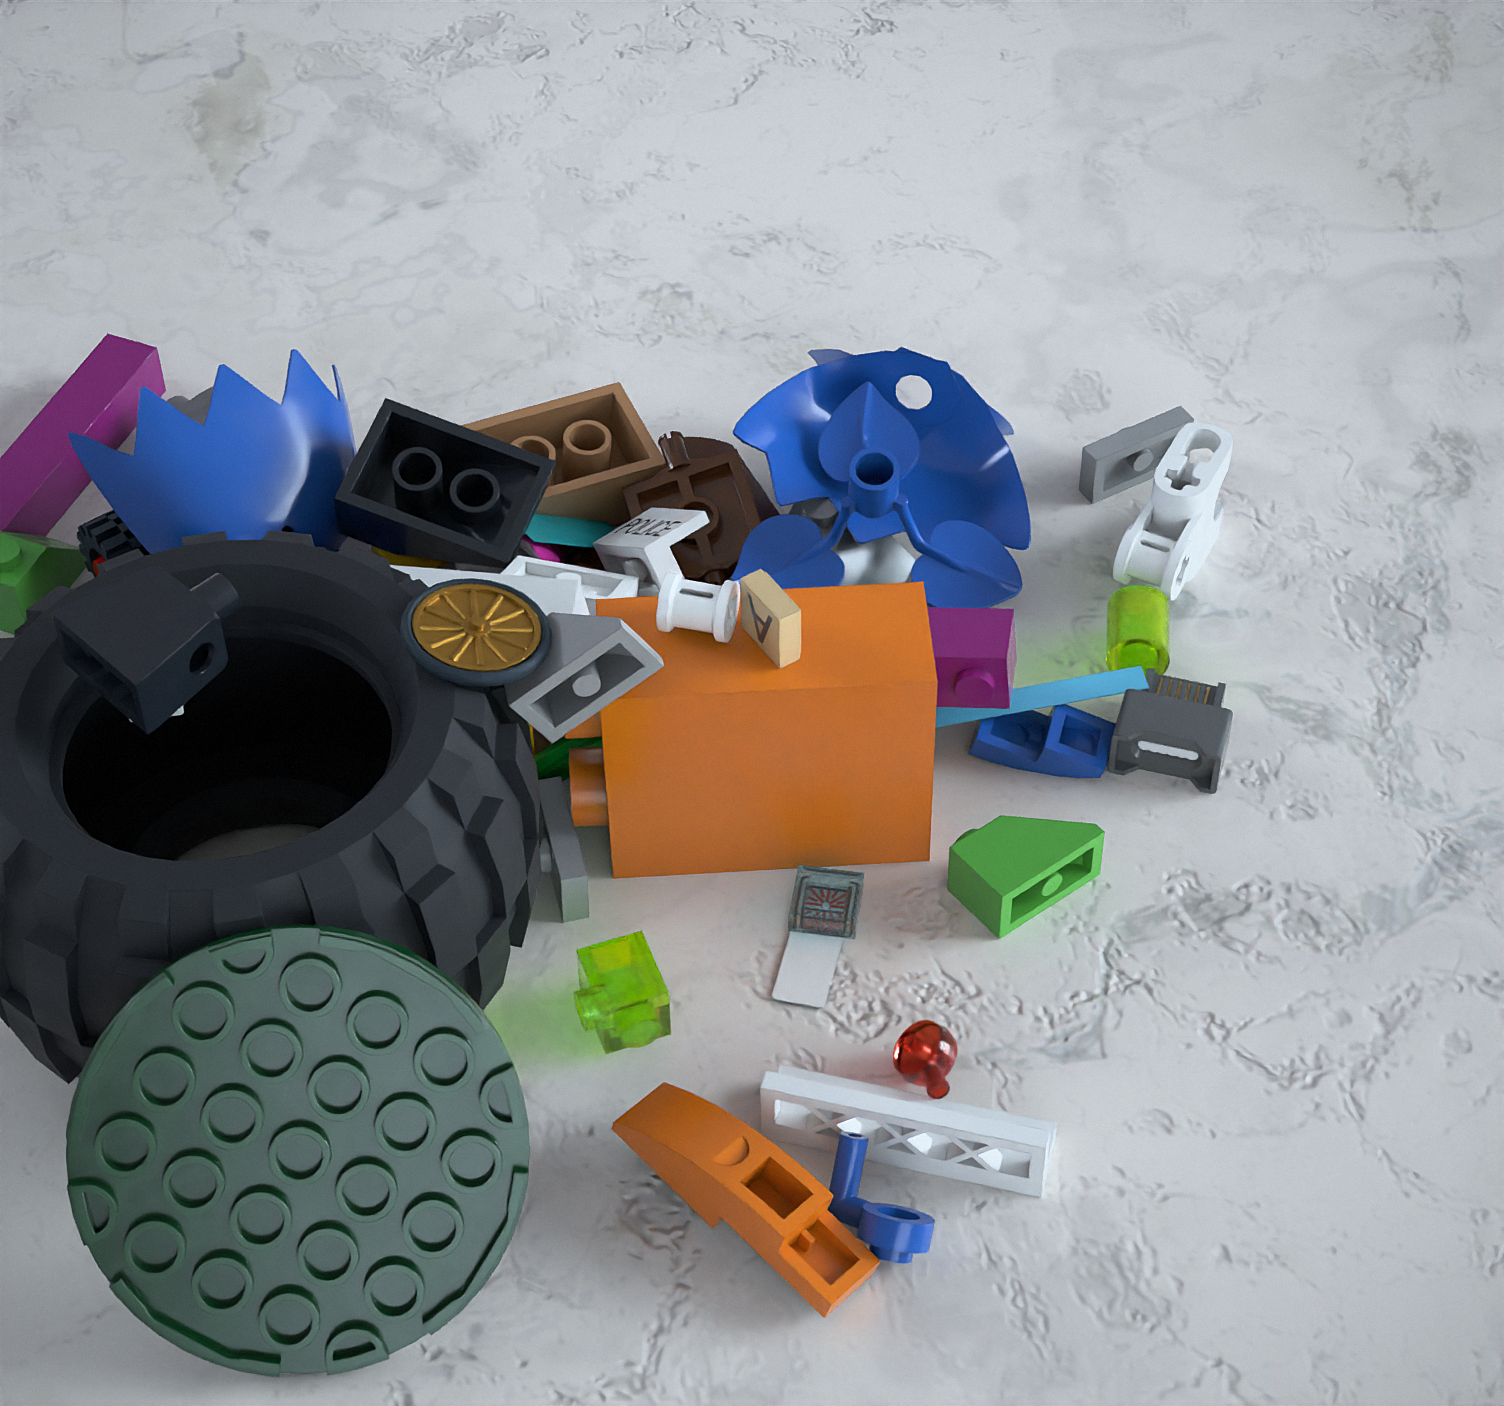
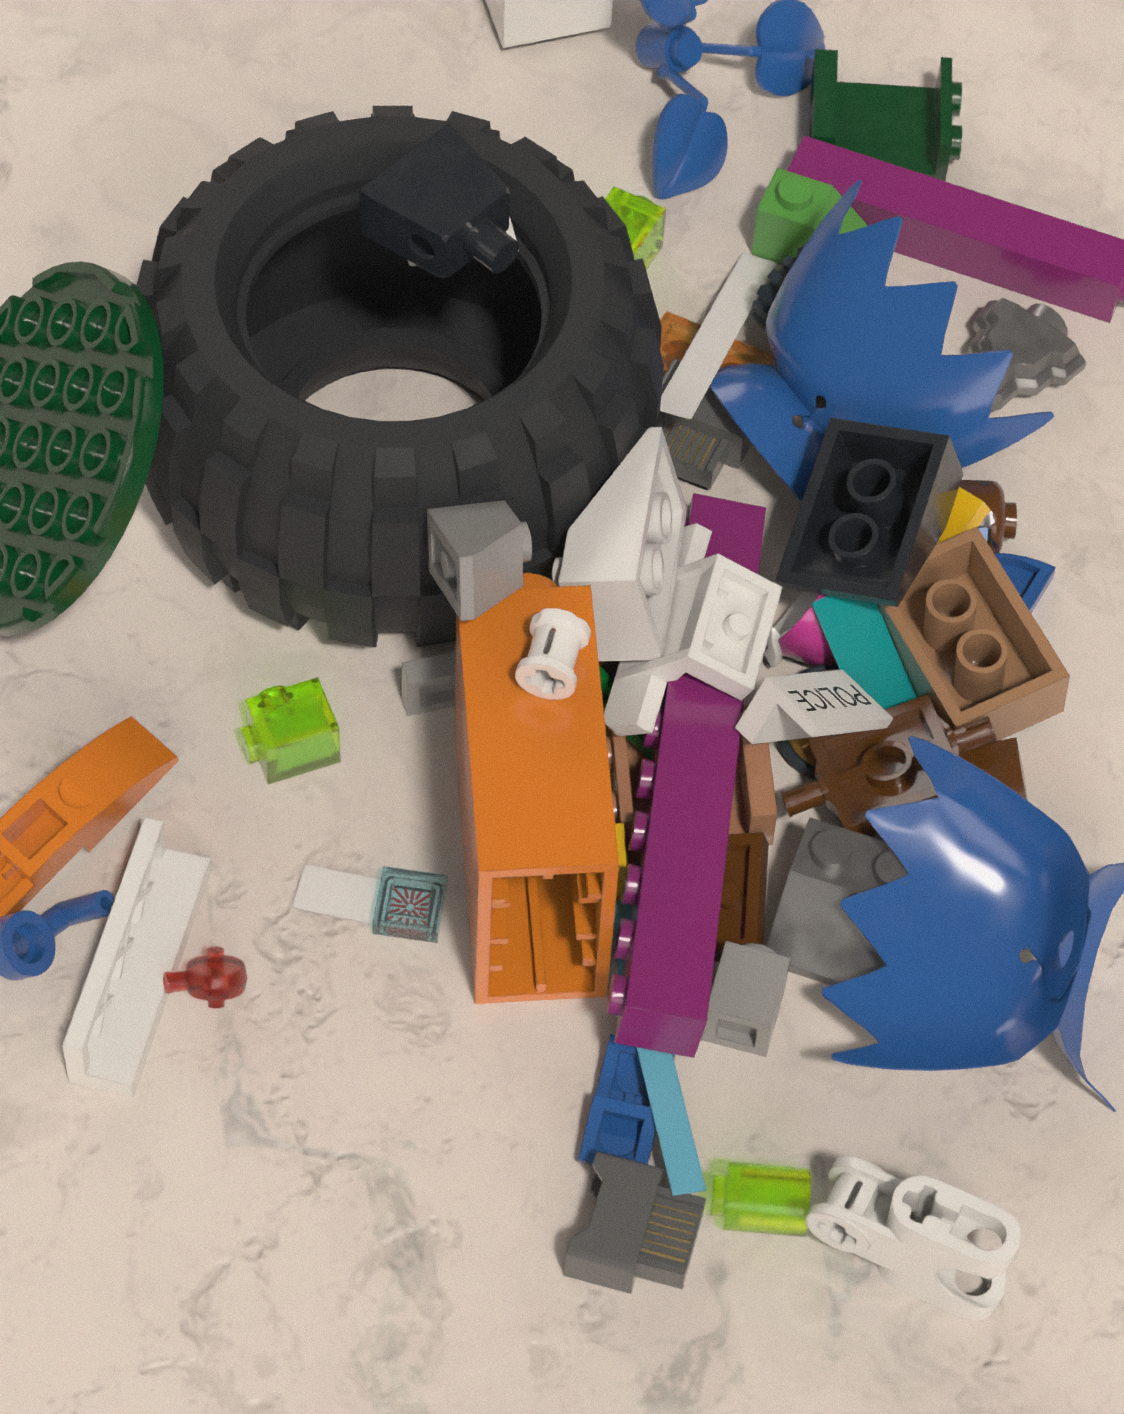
camera: 85 degrees right, 10 degrees up
pearl gold wheel [400,578,552,687] -> none
blue plant [731,381,1023,608] -> none
tan tile [740,569,801,669] -> none
bright green slope [947,815,1105,939] -> none
light grey plate [1079,406,1194,504] -> none

